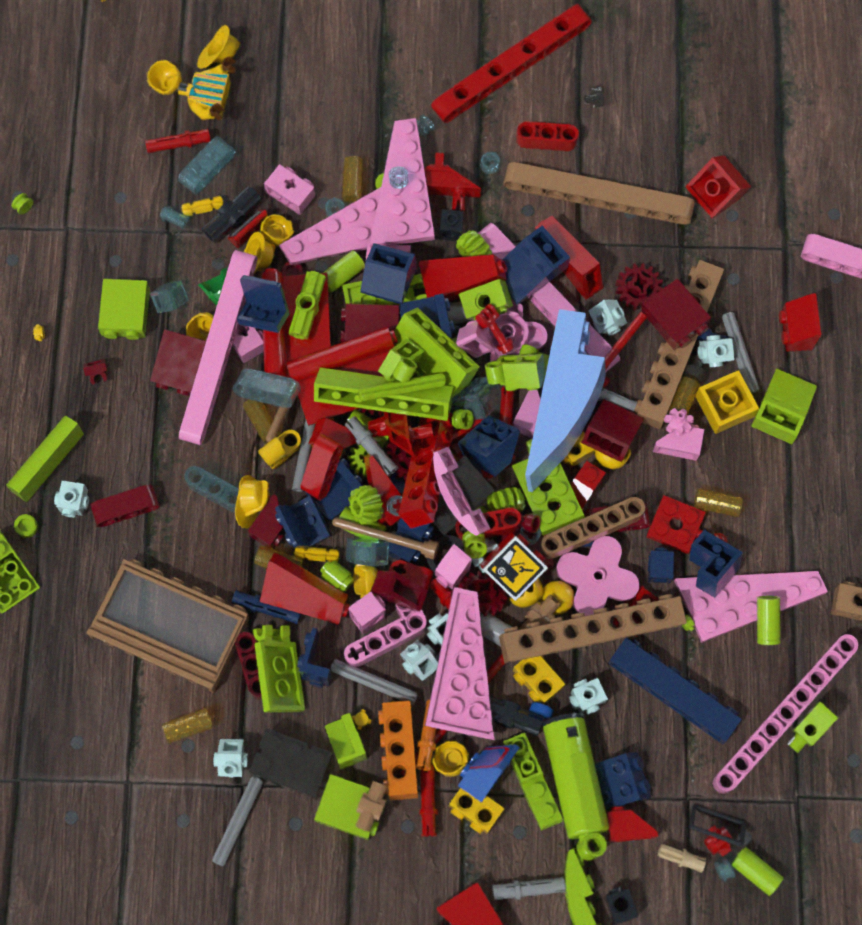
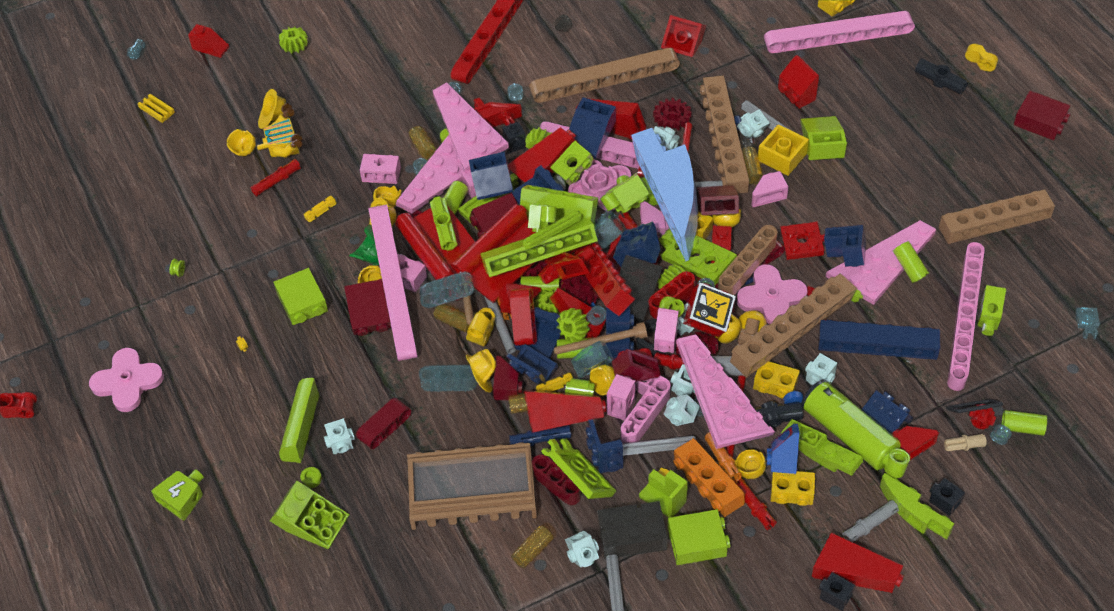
camera: 25 degrees left, 20 degrees down
dark red tile [83,358,108,384] -> none
clear light blue panel [150,280,188,313] -> none
clear light blue pin [159,206,189,229] -> none
clear light blue beam [178,136,235,194] -> none
black piece [202,186,262,243] -> none
red slope [227,210,268,249] -> none
dark blue bracket [237,275,289,333] -> none
light grey pin [345,416,398,476] -> none
medium nougat axle [355,781,387,832] -> none
clear light blue bush [388,167,409,188] -> none
bright pink slope [434,447,490,536] -> none
lime bush [452,409,474,430] -> none
bright pink slope [456,320,495,358] -> none
red hinge [475,304,514,354] -> none
red beam [516,121,579,151] -> none
dark red hinge [521,514,541,533] -> none
dark red brick [641,278,711,351] -> none
dark blue brick [648,548,674,583] -> none
bright pink plant [664,408,694,436] -> none
clear yellow axle [694,488,743,517] -> none

